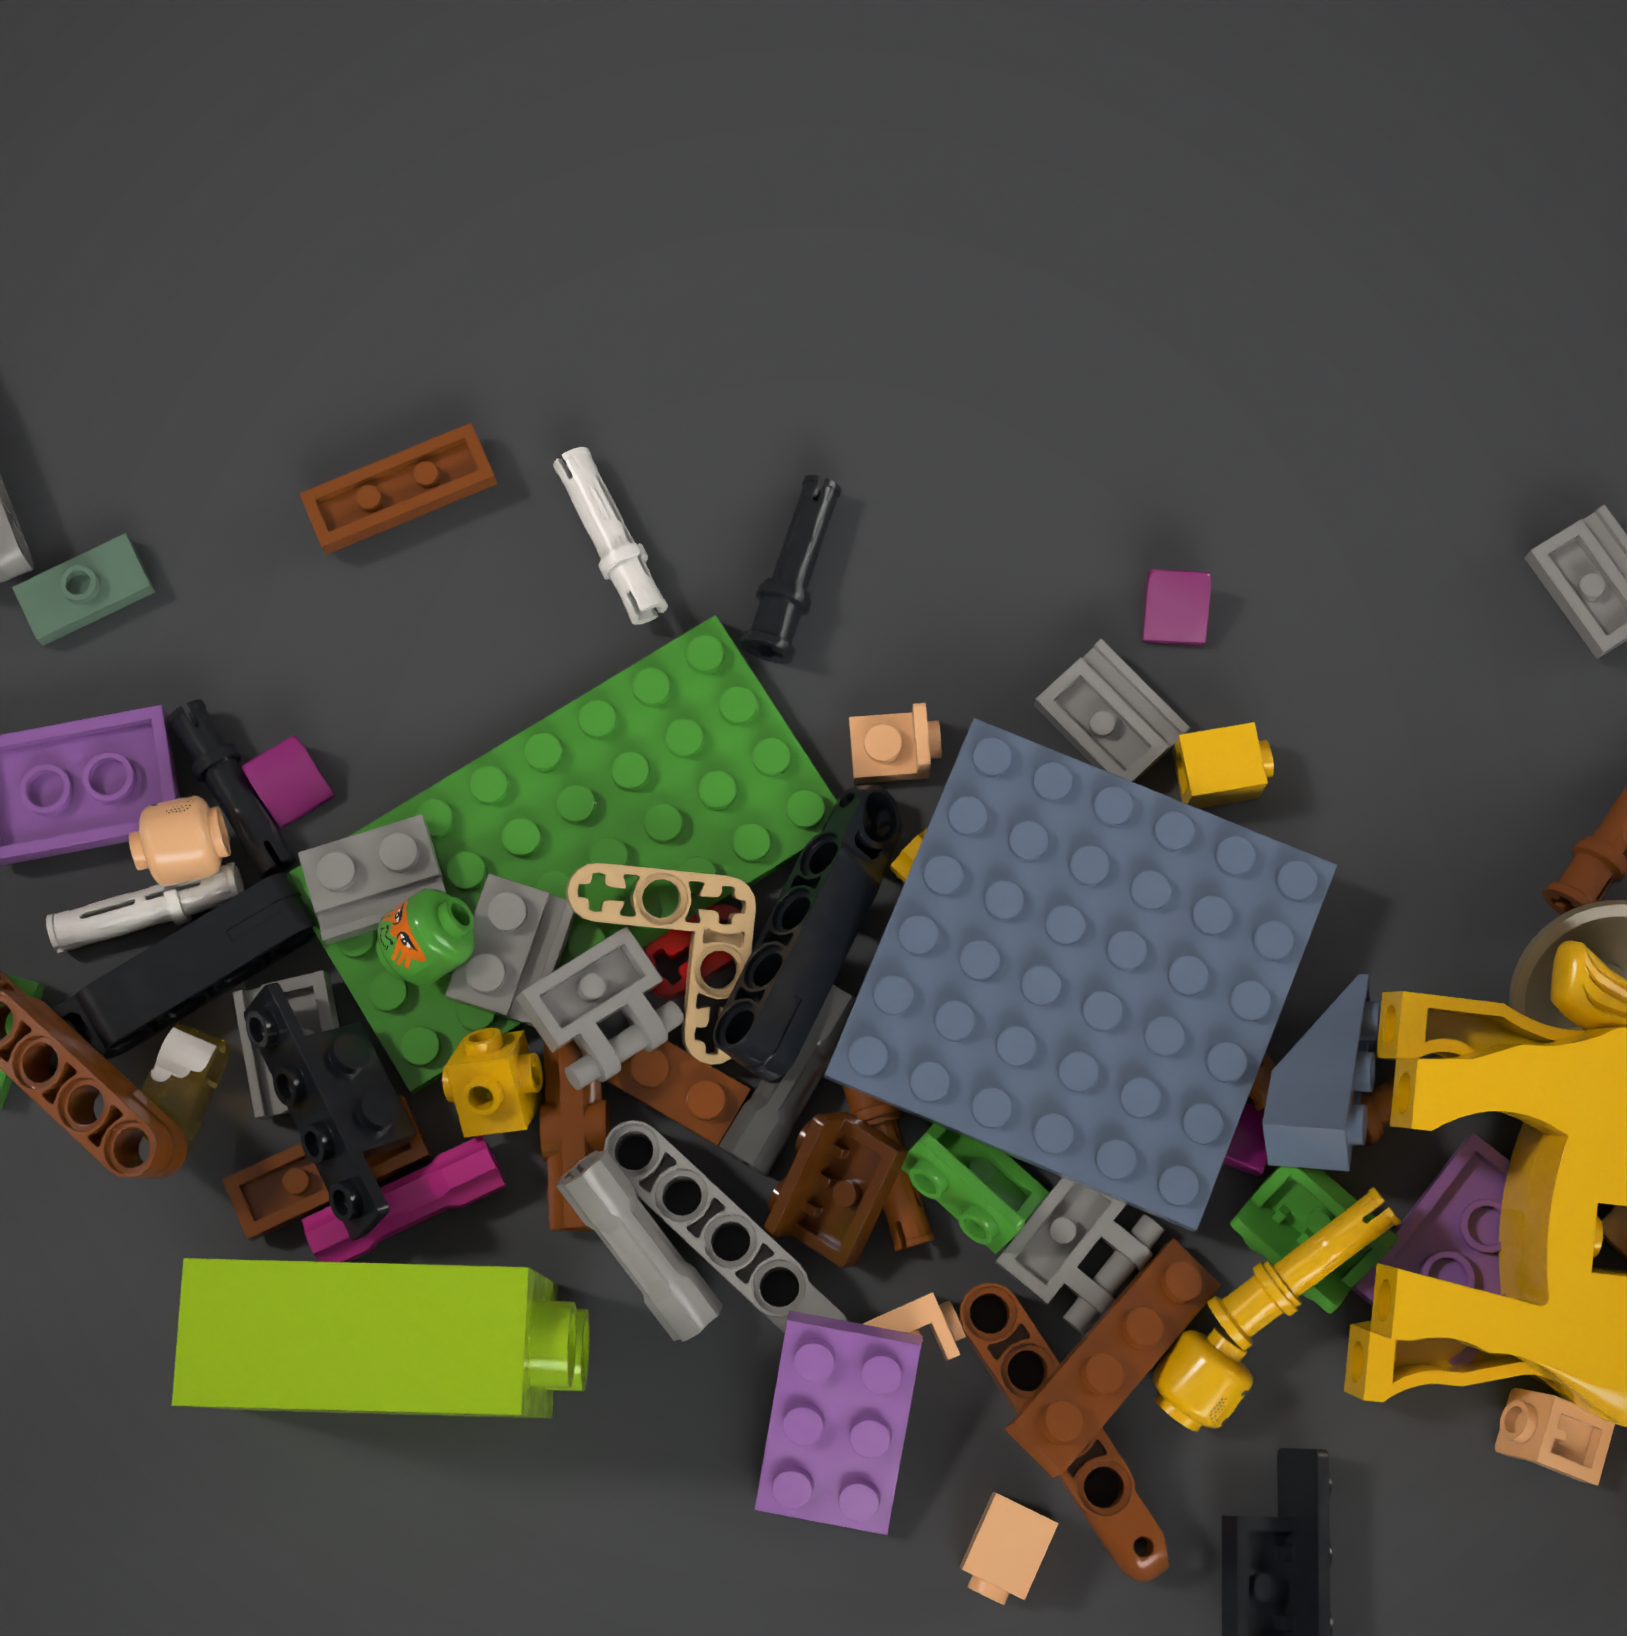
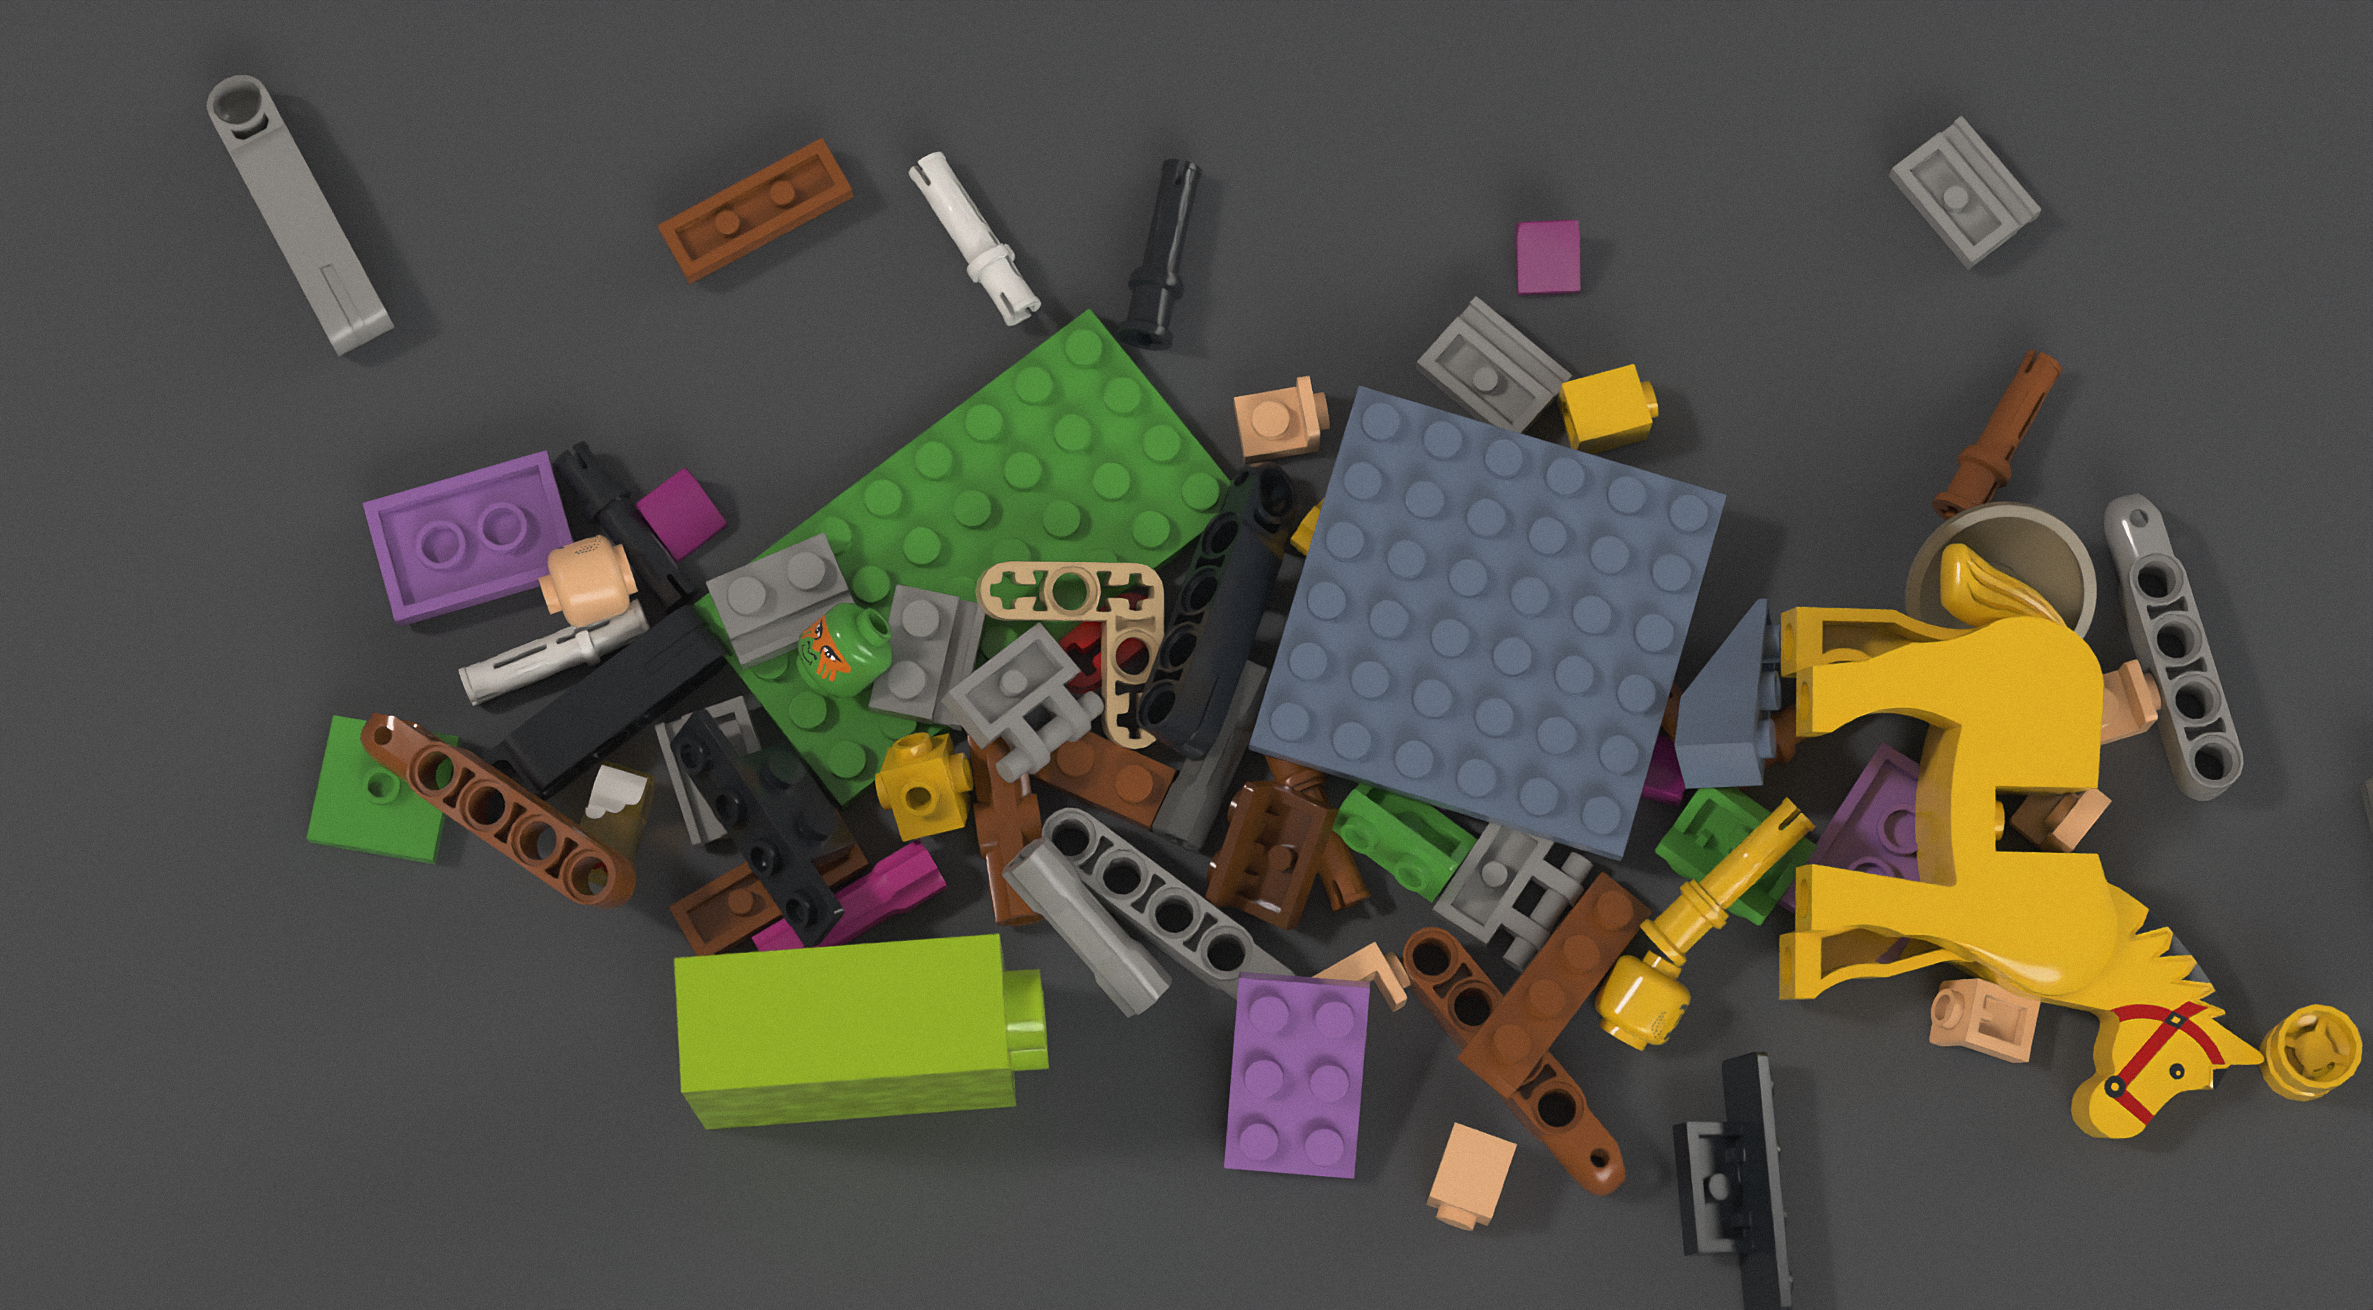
camera: 10 degrees left, 0 degrees up
sand green plate [12,533,156,646] -> none

